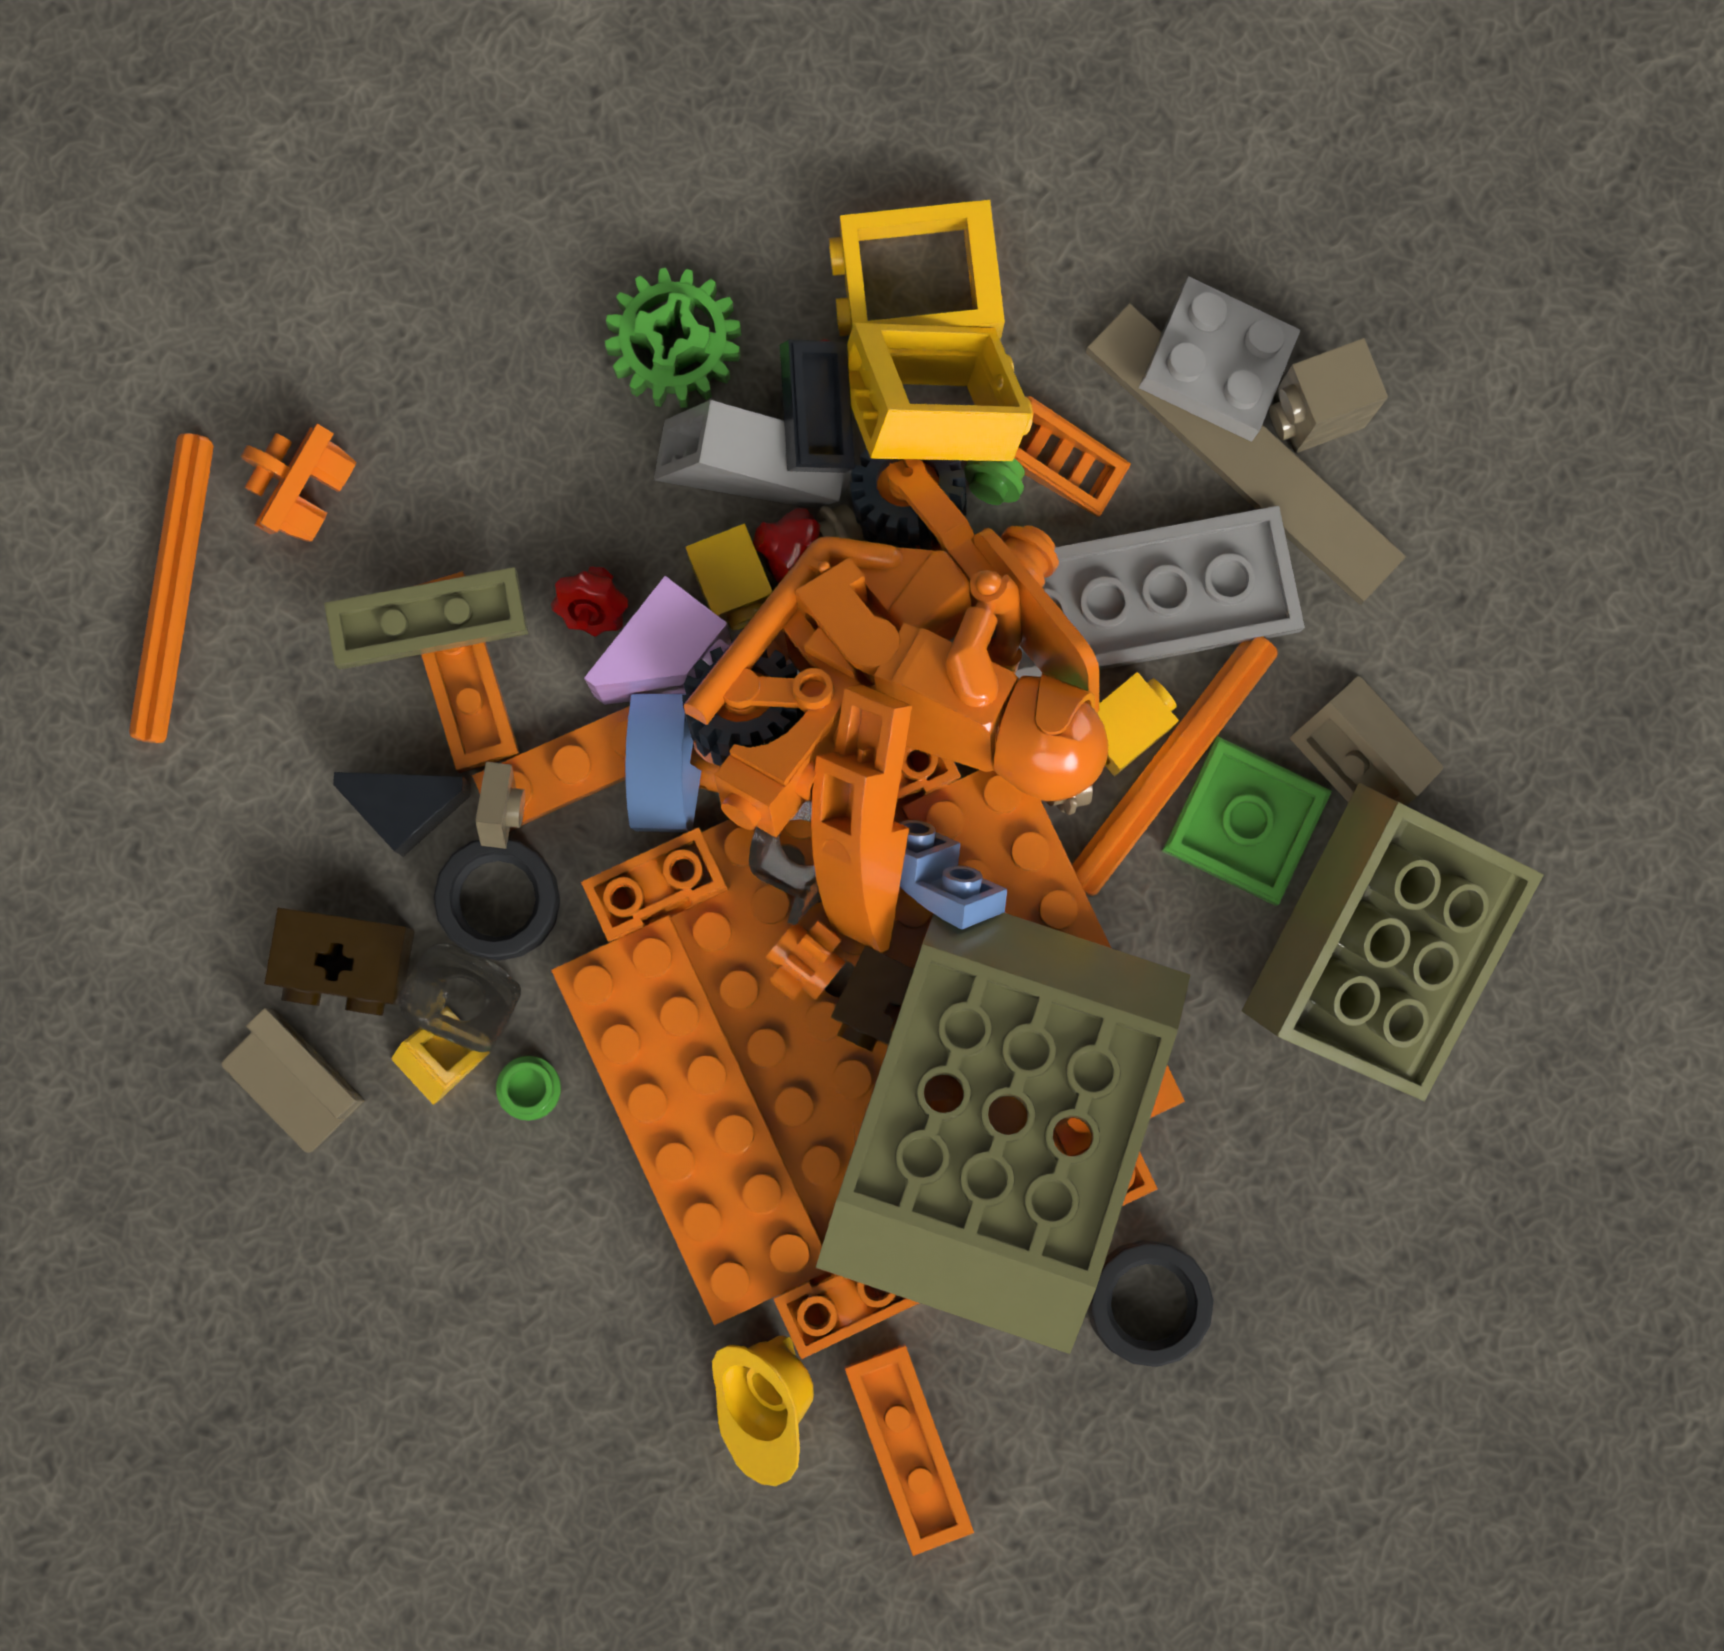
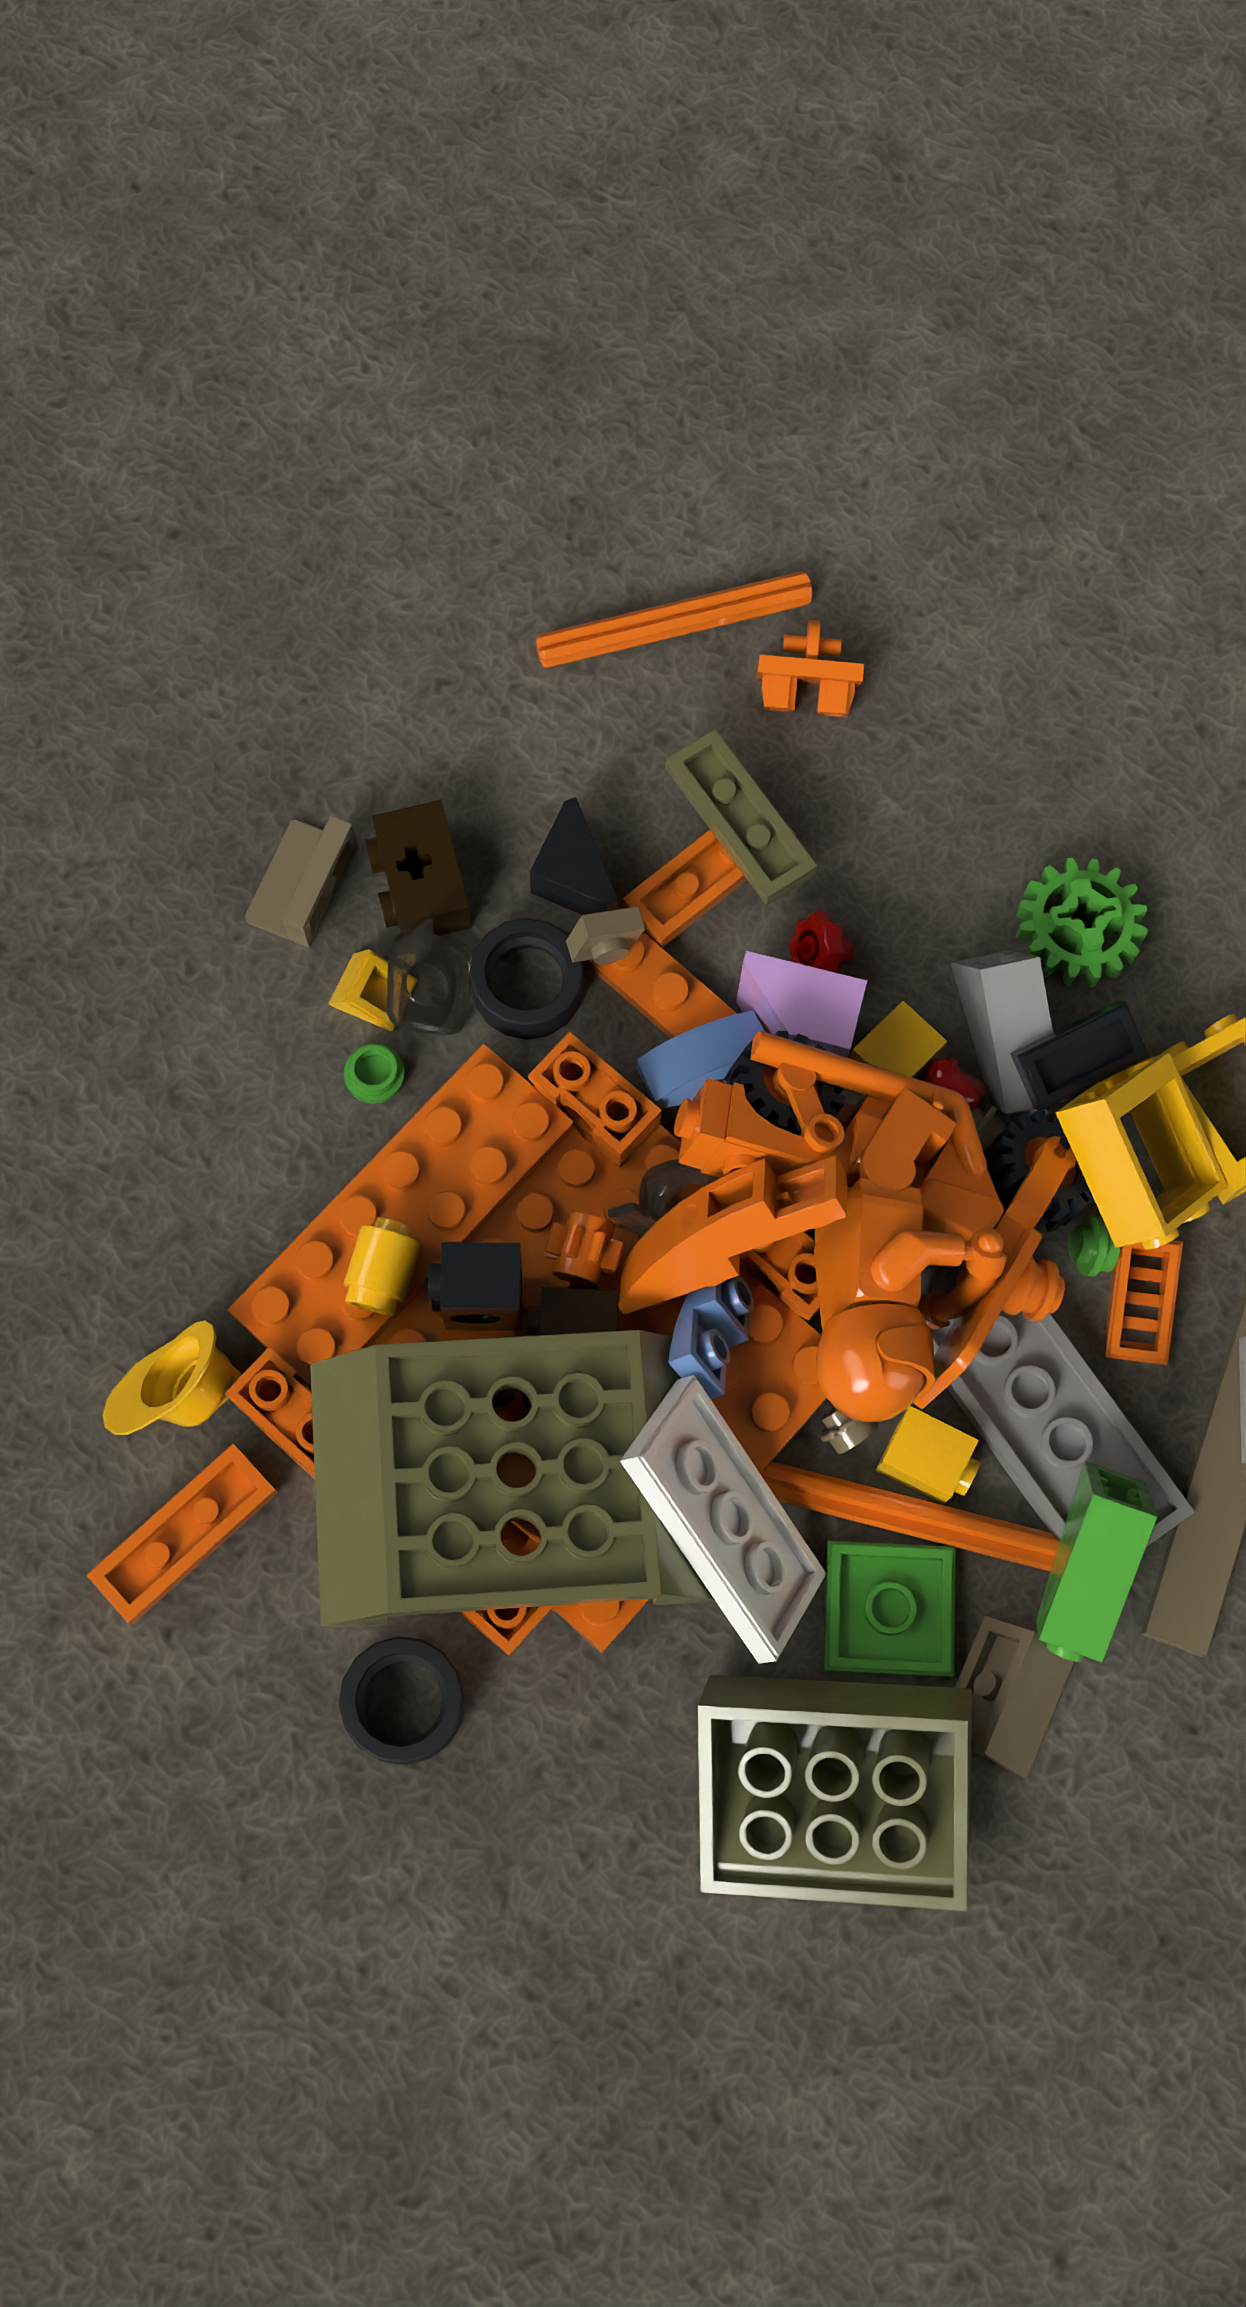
camera: 70 degrees right, 10 degrees down
none -> yellow brick [343,1217,422,1316]
none -> black brick [428,1242,522,1331]
none -> white tile [620,1375,826,1664]
none -> bright green slope [1036,1461,1157,1662]

